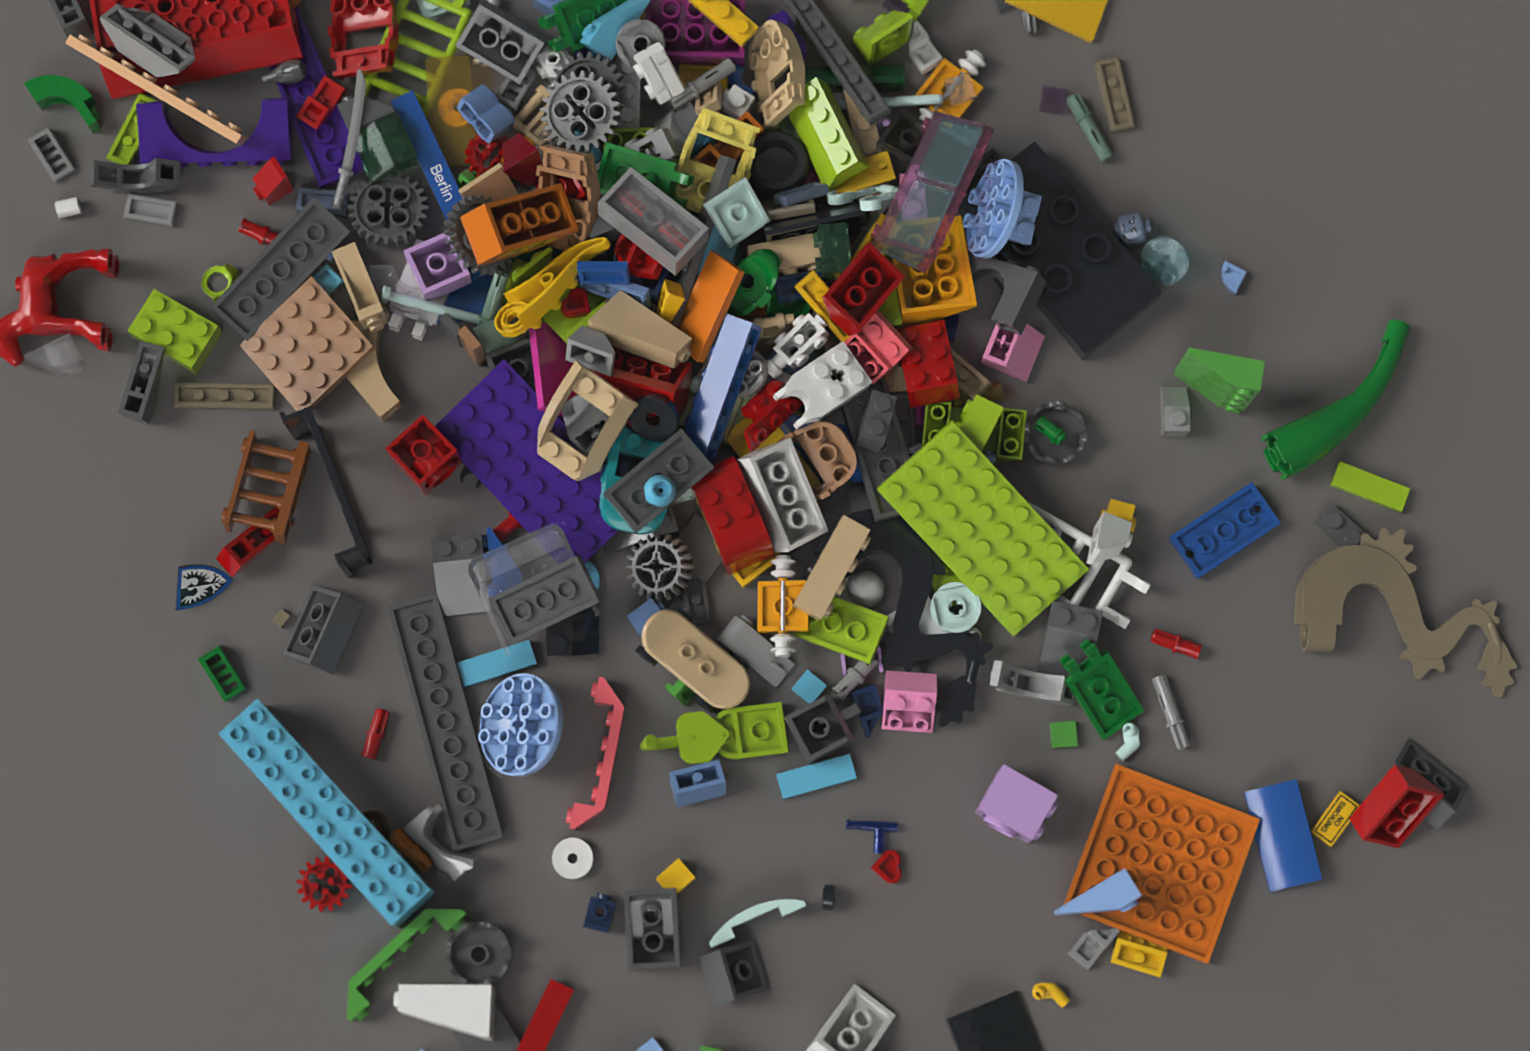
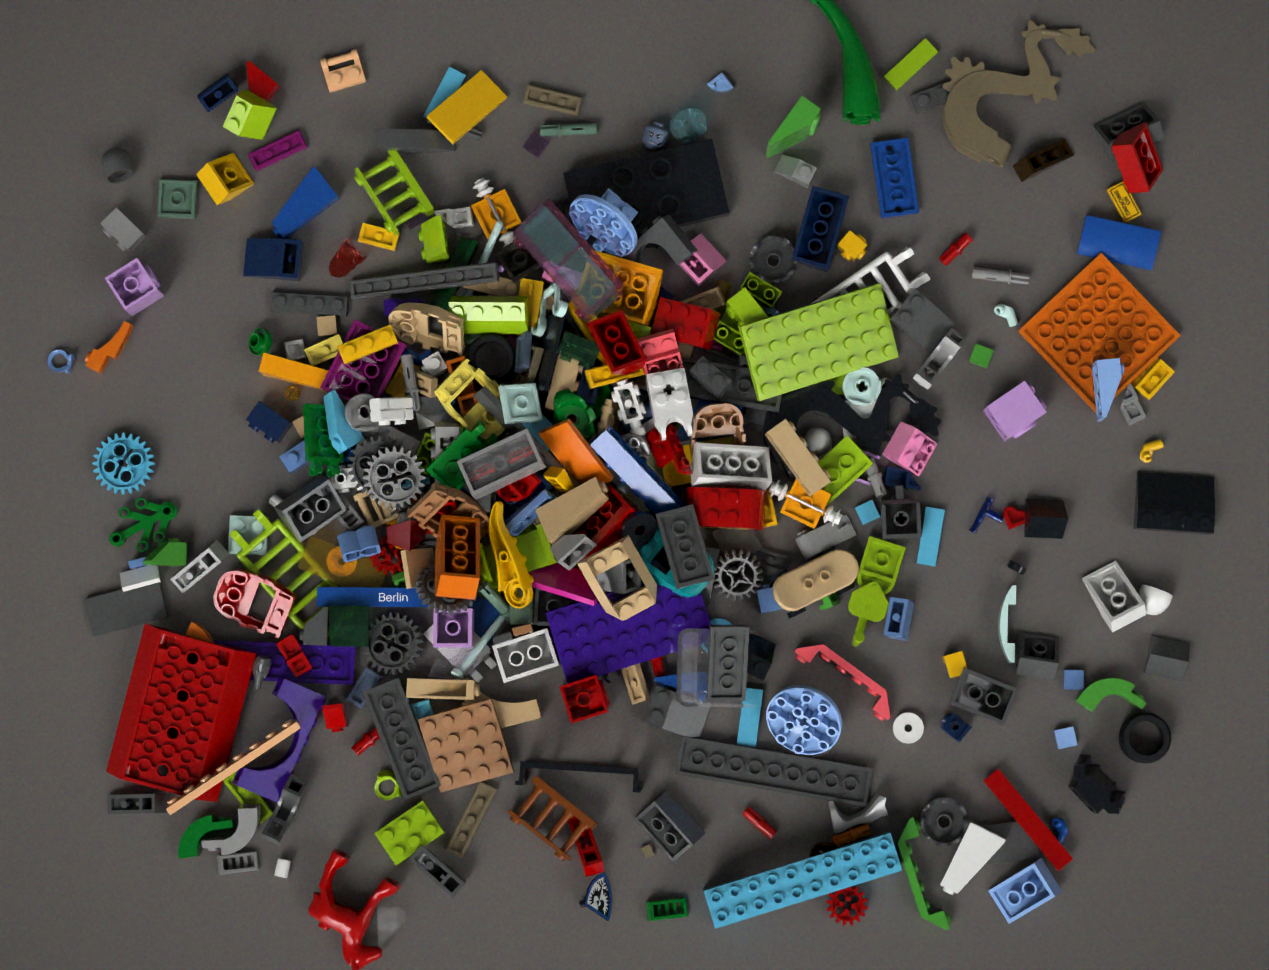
camera: 55 degrees left, 5 degrees up
light grey wedge [100,4,195,77] -> none
light grey tile [123,194,178,228] -> none
light grey sword [332,69,366,210] -> none
red tile [560,287,591,318] -> none
blue tile [577,261,631,284] -> none
medium azure plate [644,475,676,507] -> none
clear tile [944,73,976,106] -> none
green pin [1034,415,1068,446] -> none
green tile [1059,639,1144,740] -> none
white slope [1087,511,1133,565] -> none
none -> light grey arch [201,804,261,855]
none -> white brick [492,628,560,683]
none -> tan plate [621,663,651,705]
none -> dark blue slope [792,186,849,273]
none -> dark brown slope [1013,139,1074,182]
none -> black slope [1024,499,1068,539]
none -> medium blue tile [1064,670,1084,690]

